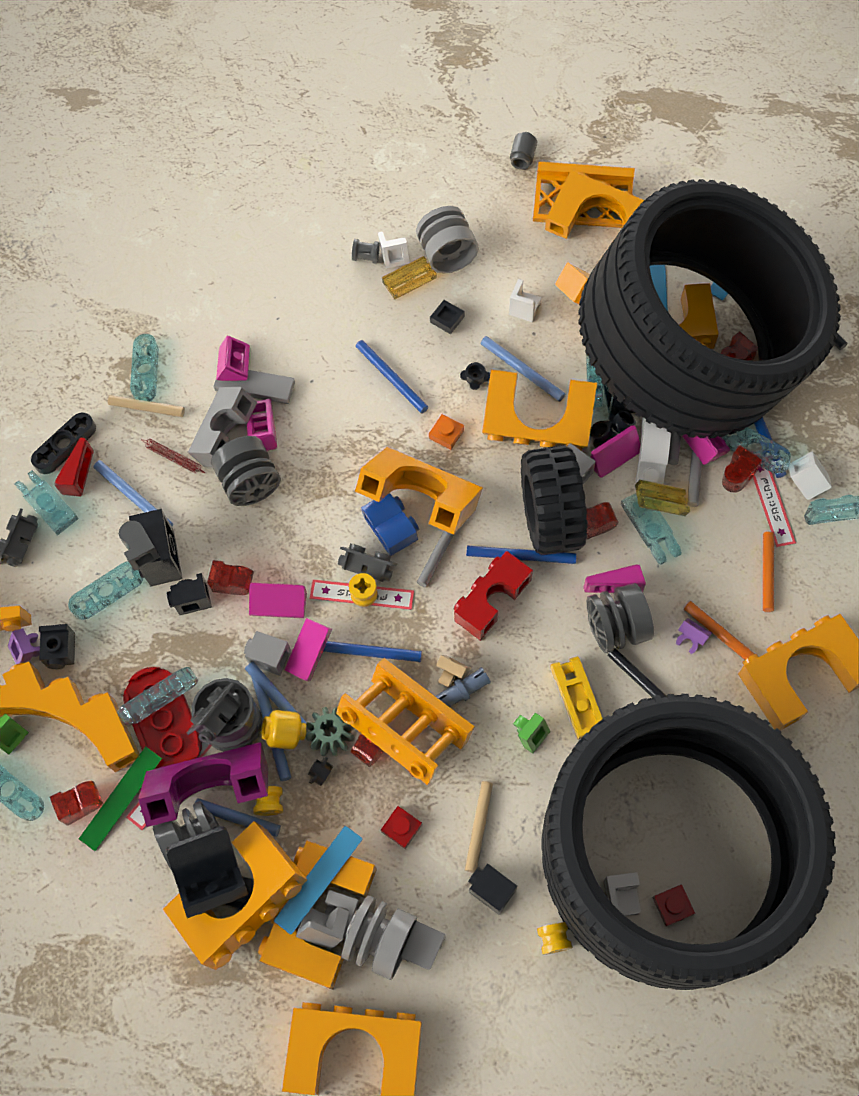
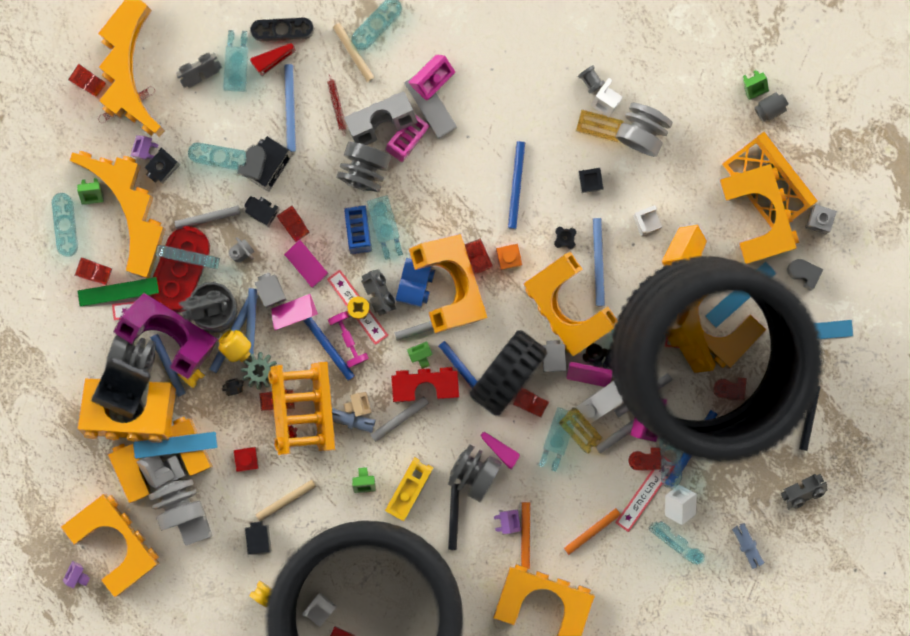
camera: 45 degrees right, 20 degrees up
none -> light grey bar [174,206,240,230]
none -> light grey hinge [229,237,254,262]
none -> dark pink wheel [328,311,369,368]
none -> blue slope [344,205,372,254]
none -> clear light blue hinge [367,195,403,260]
none -> light grey bar [371,396,429,442]
none -> bright green tile [407,341,433,369]
none -> clear red leg [464,238,493,274]
none -> bright green tile [743,70,769,100]
none -> light grey brick [805,205,837,234]

